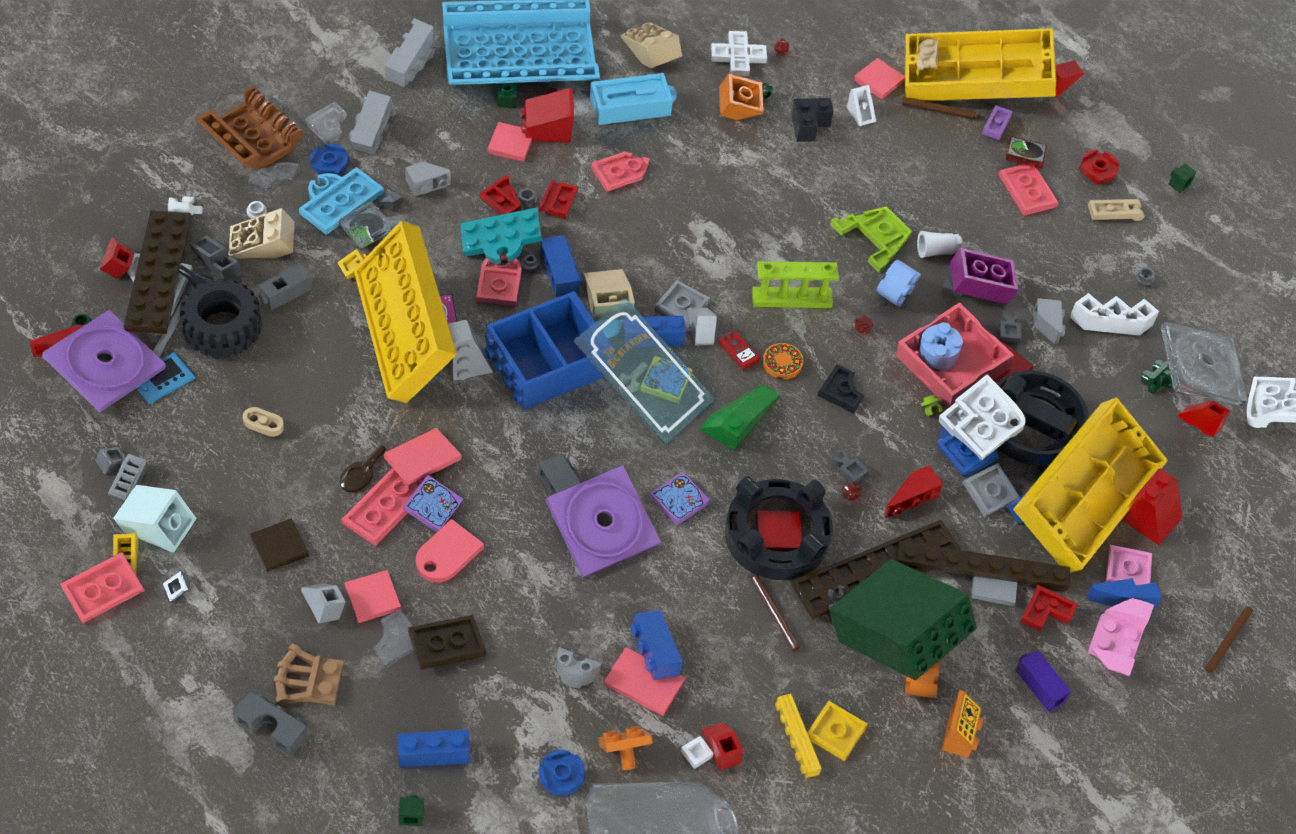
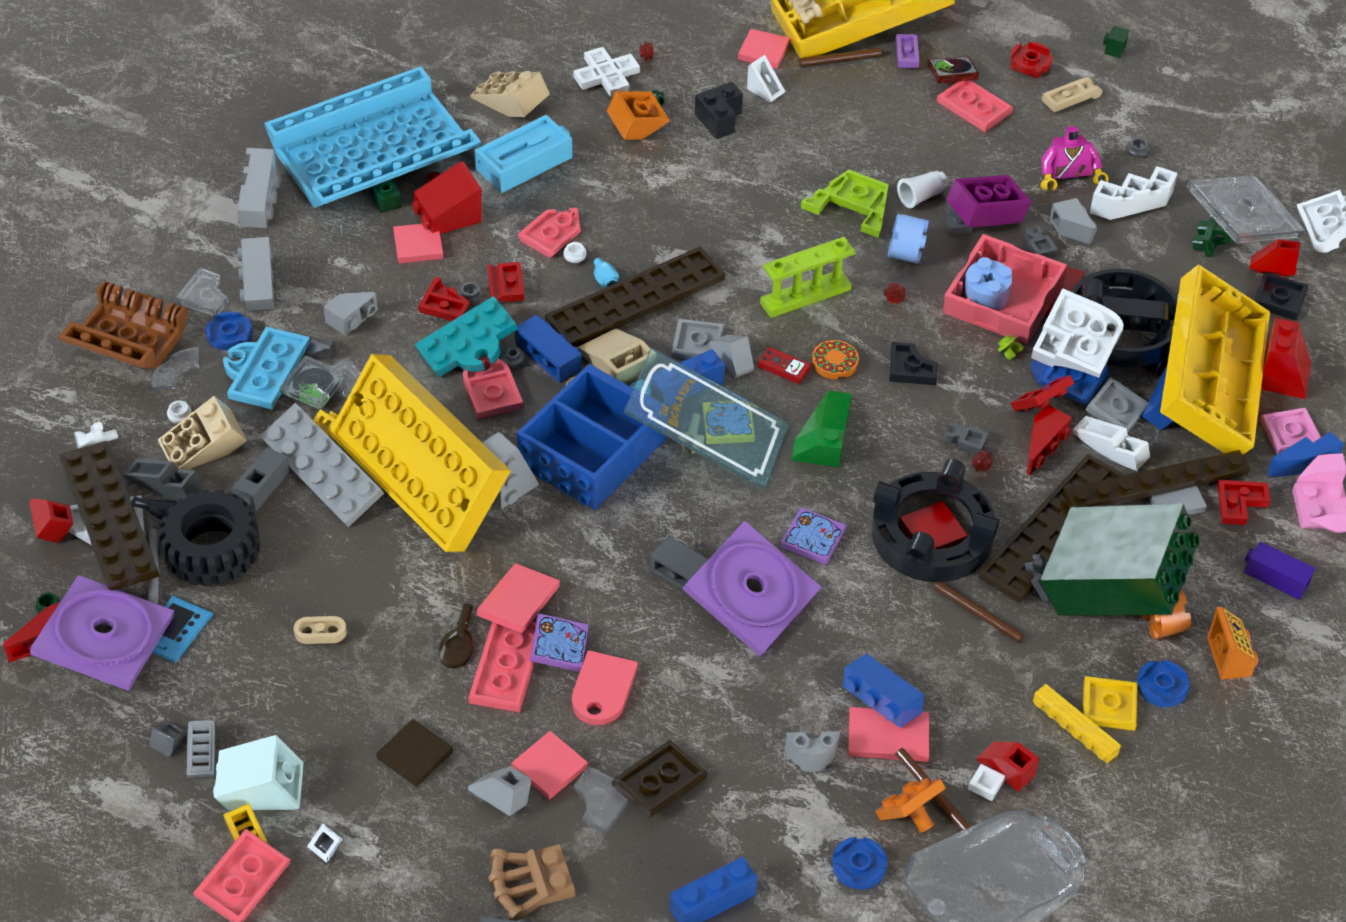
camera: 20 degrees left, 5 degrees down
none -> light grey plate [260,403,384,527]
none -> dark brown plate [545,246,725,347]
none -> white plate [564,242,586,263]
none -> medium azure plant [594,258,620,288]
none -> reddish brown bar [895,748,973,836]
none -> red plate [1010,375,1074,412]
none -> dark pink torso [1041,126,1109,191]
none -> white slope [1073,416,1150,471]
none -> blue tile [1137,660,1190,707]
none -> black tile [1254,272,1309,320]

